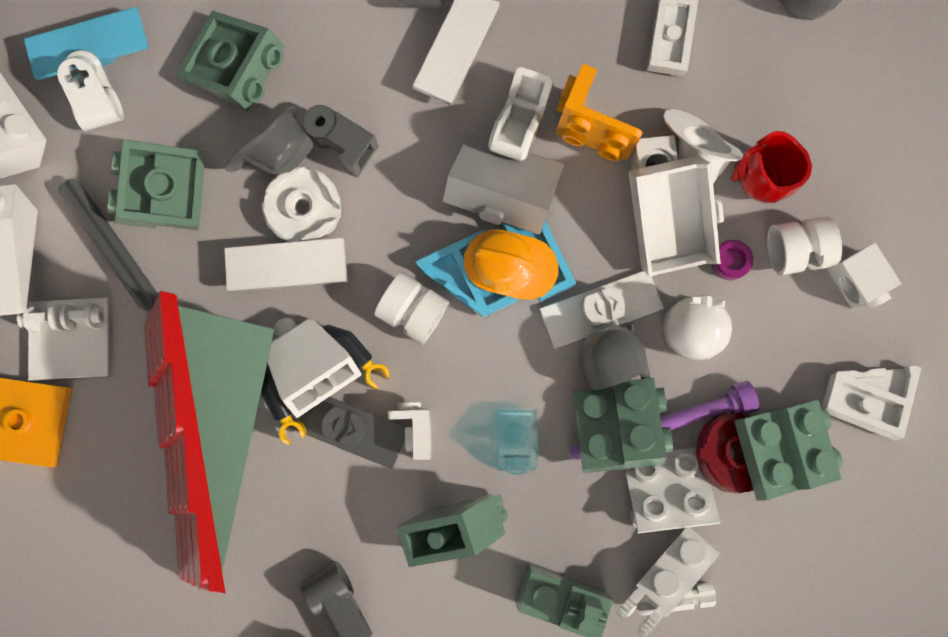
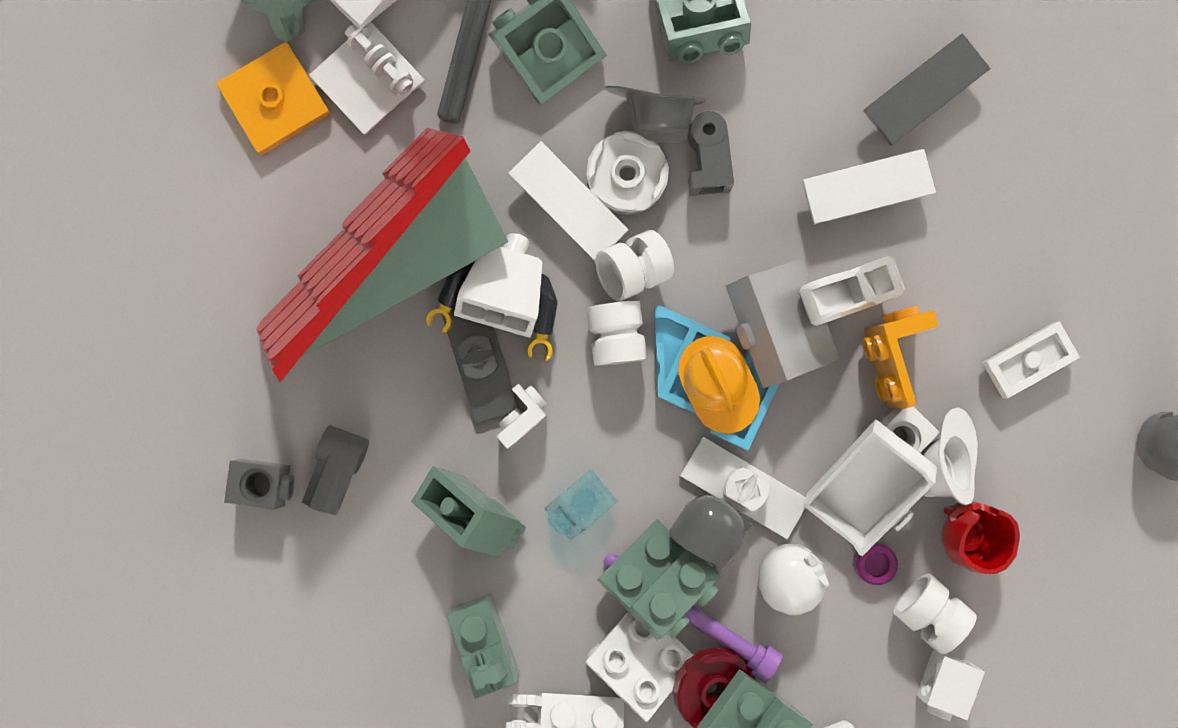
camera: 55 degrees right, 5 degrees up
none -> white wheel [595,230,674,302]

